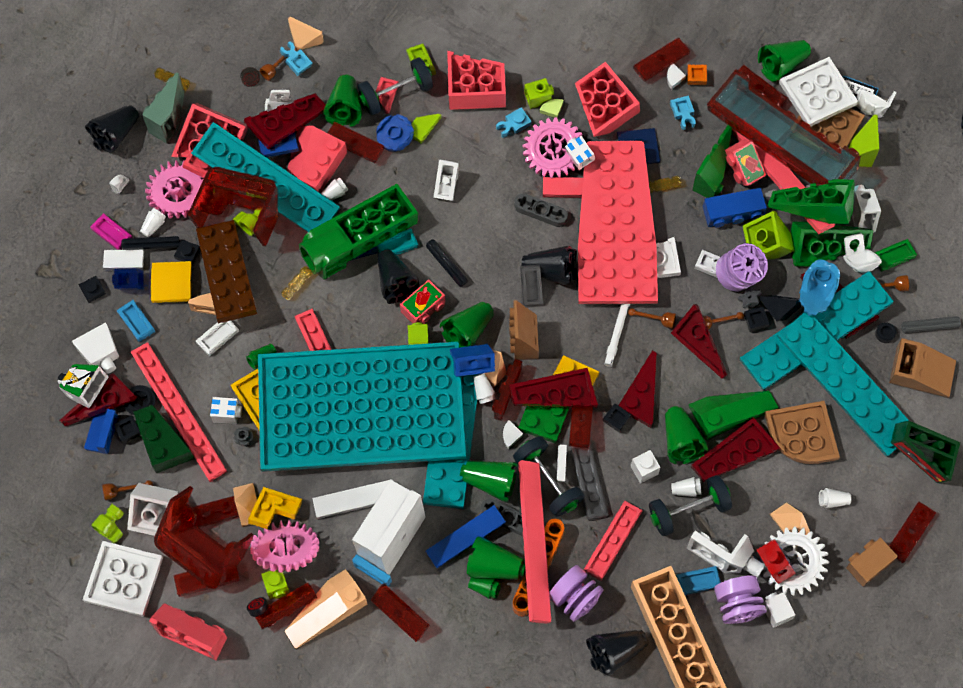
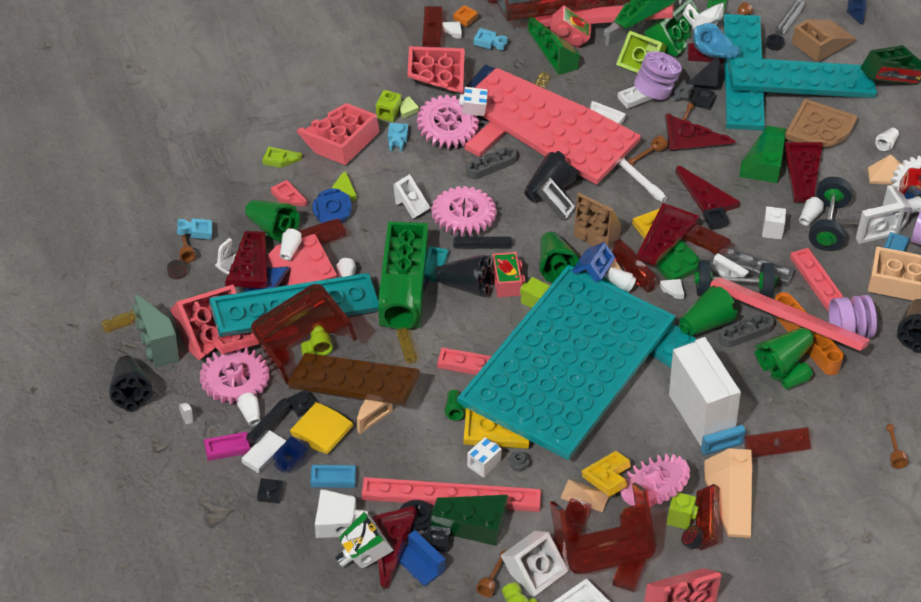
camera: 55 degrees left, 20 degrees down
white tile [196,321,239,357] -> none
light nougat slope [288,17,324,51] -> none
white tile [312,479,393,519] -> none
black axle [358,57,433,115] -> none
blue tile [426,505,506,569] -> none
green cone [665,406,708,464] -> none
blue brick [703,188,767,228] -> none
none -> white cone [279,229,302,261]
none -> bright pink gear [431,186,497,237]

